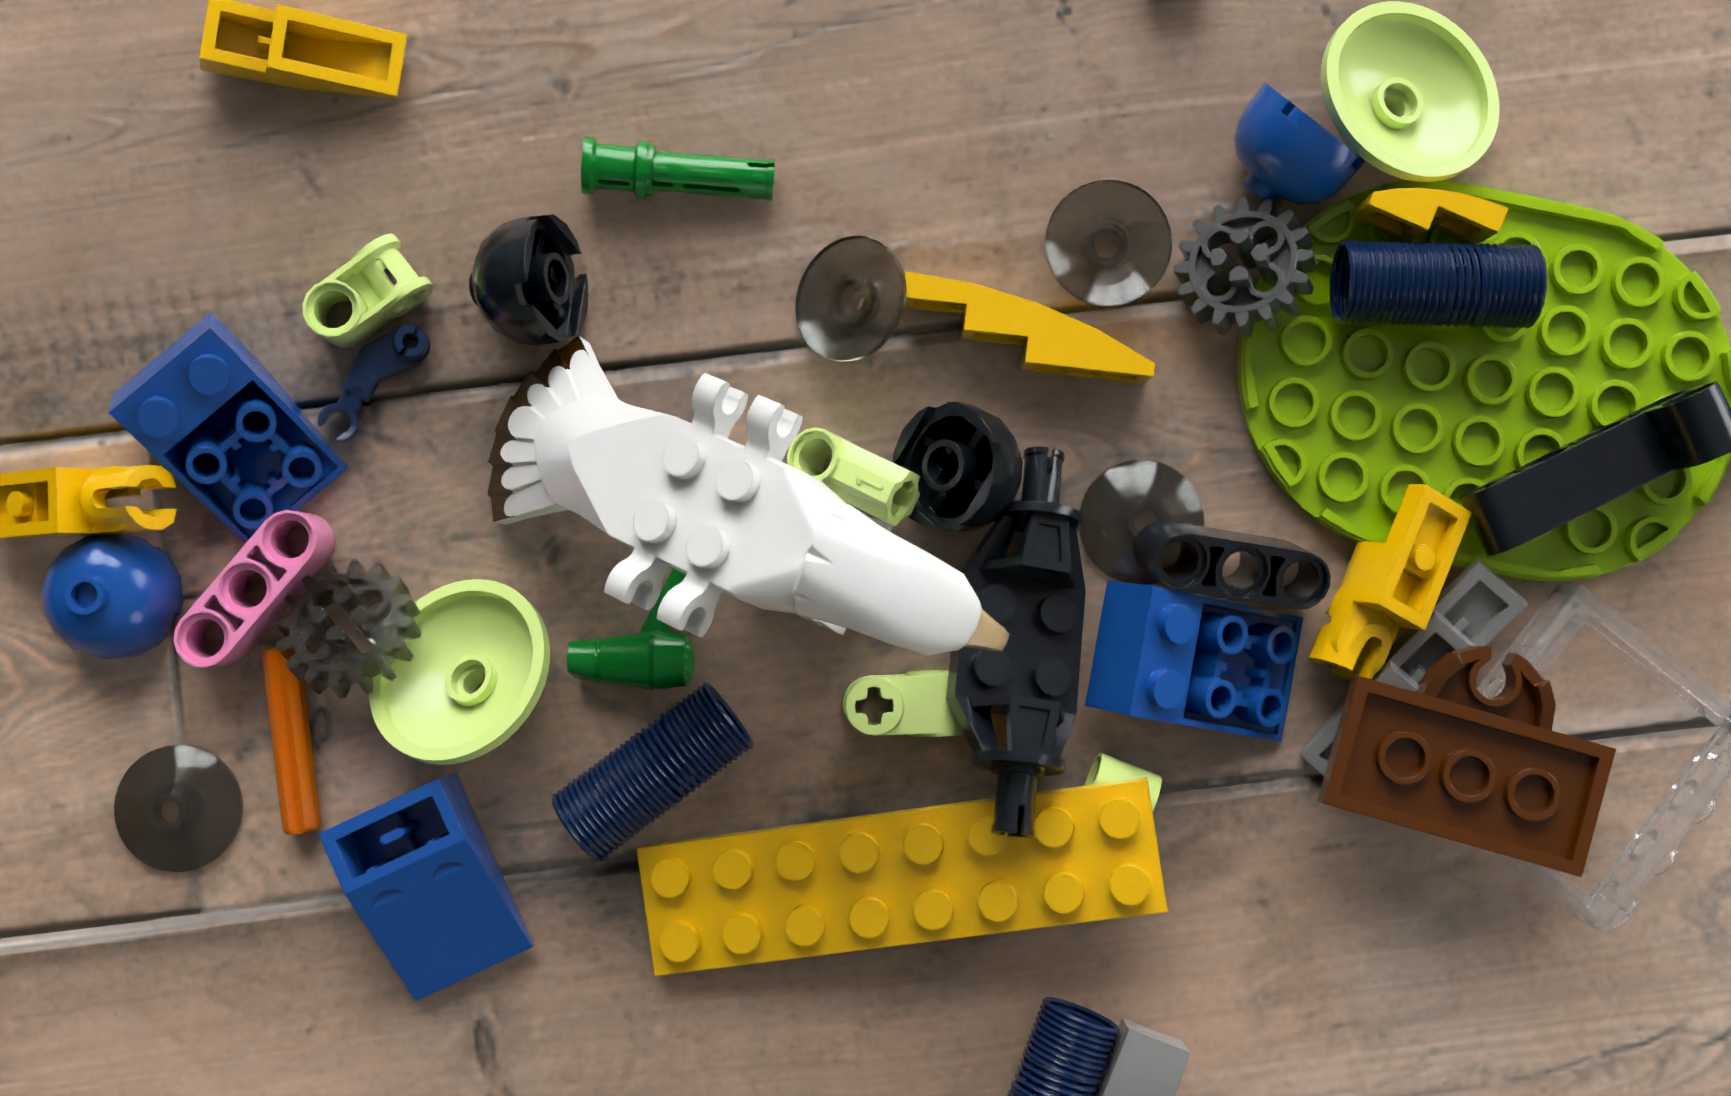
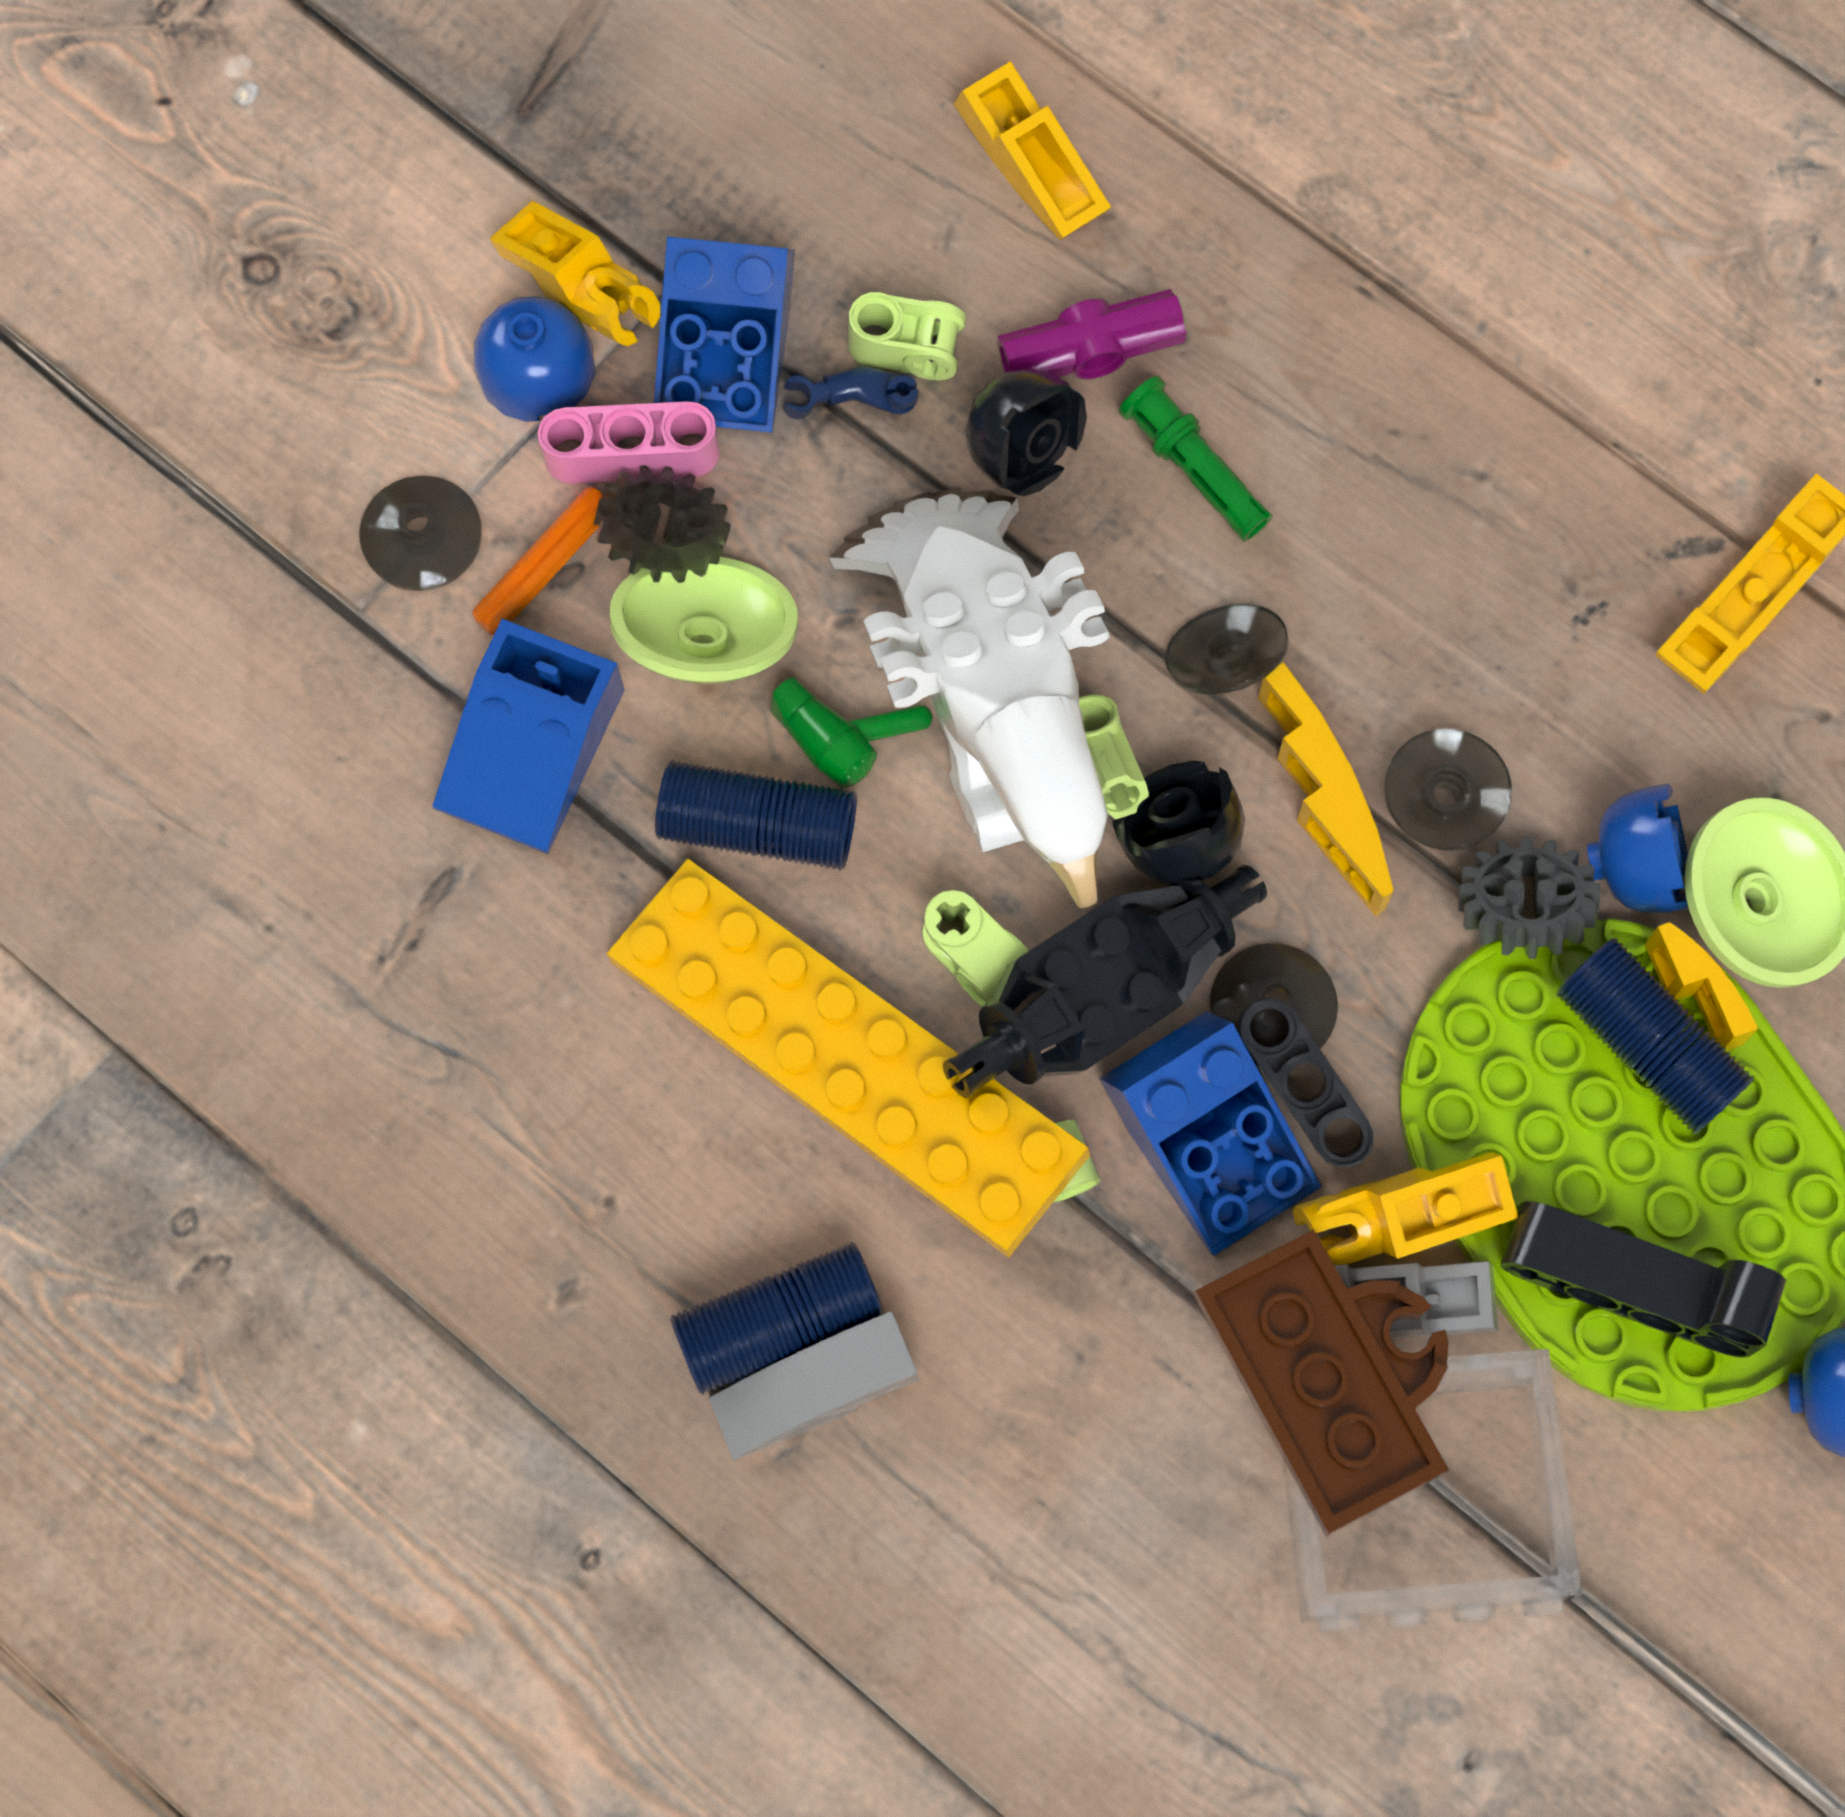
camera: 55 degrees right, 15 degrees down
none -> magenta piece [998,289,1186,379]

